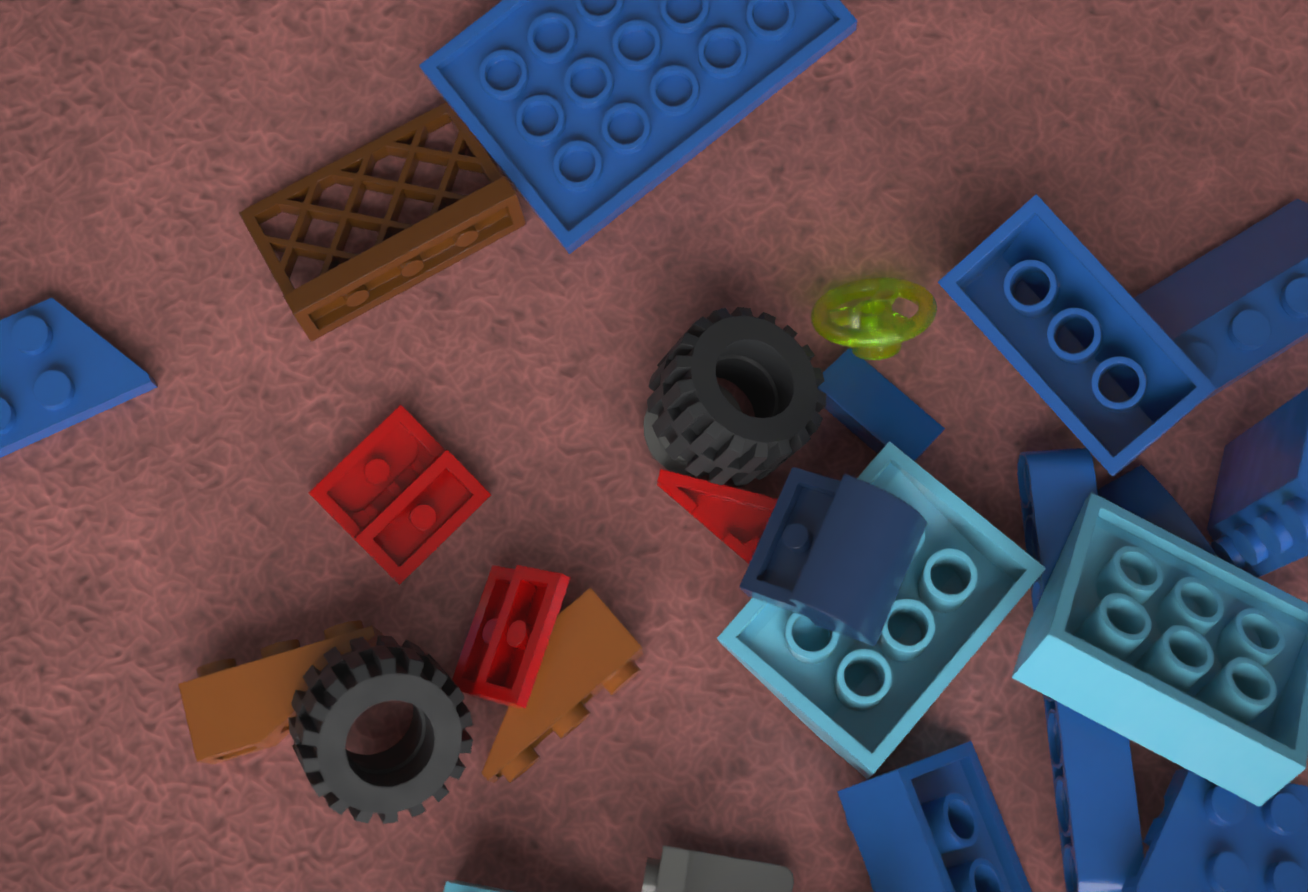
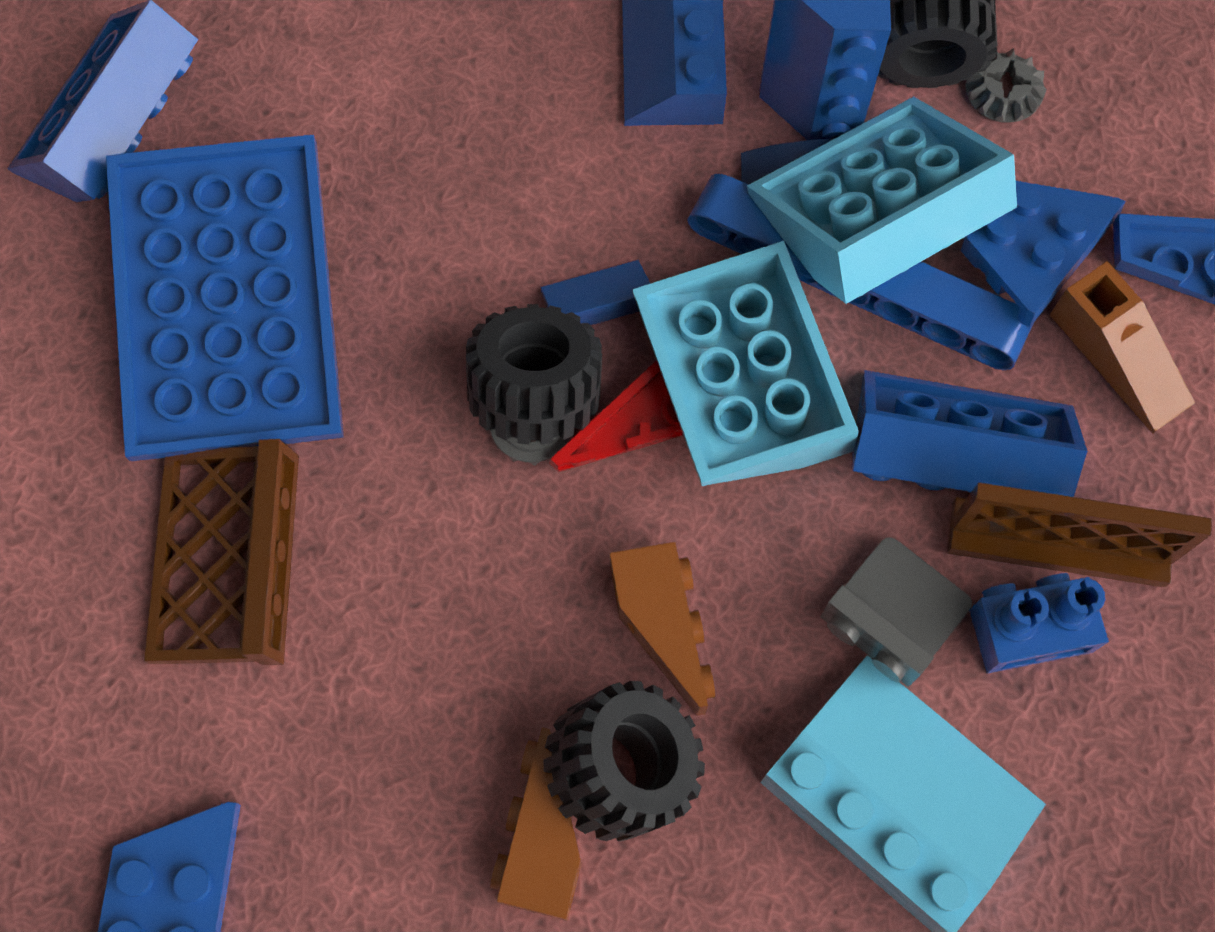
camera: 60 degrees left, 5 degrees down
red slope [308,405,491,585] -> none
red slope [452,565,570,709] -> none
dark blue brick [739,467,927,646] -> none
clear neon green piece [810,278,937,360] -> none
blue slope [938,194,1217,476] -> none

